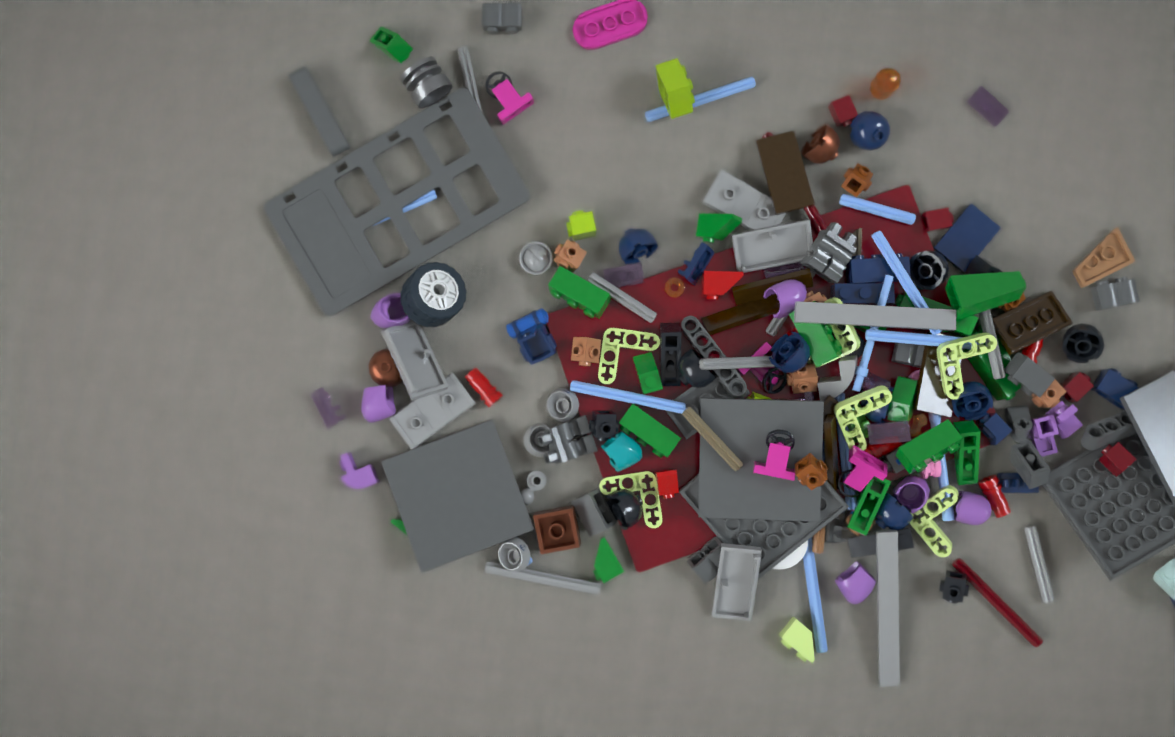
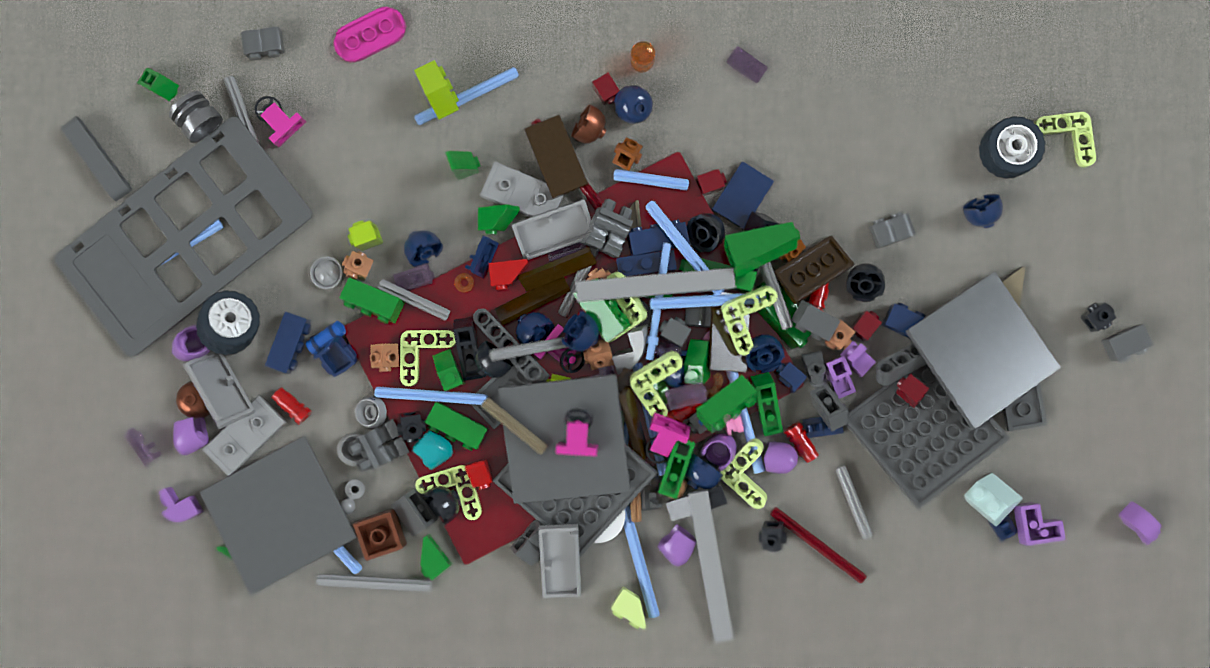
camera: 10 degrees left, 0 degrees up
light grey hat [498,537,530,571] -> none
medium lavender piece [763,280,807,319] -> none
dark orange brick [795,453,828,490] -> none
medium nougat wing [1072,227,1135,288] -> none
none -> dark blue brick [264,311,312,374]
none -> green slope [445,151,481,181]
none -> dark blue cylinder [516,312,554,345]
none -> dark grey brick [659,317,691,348]

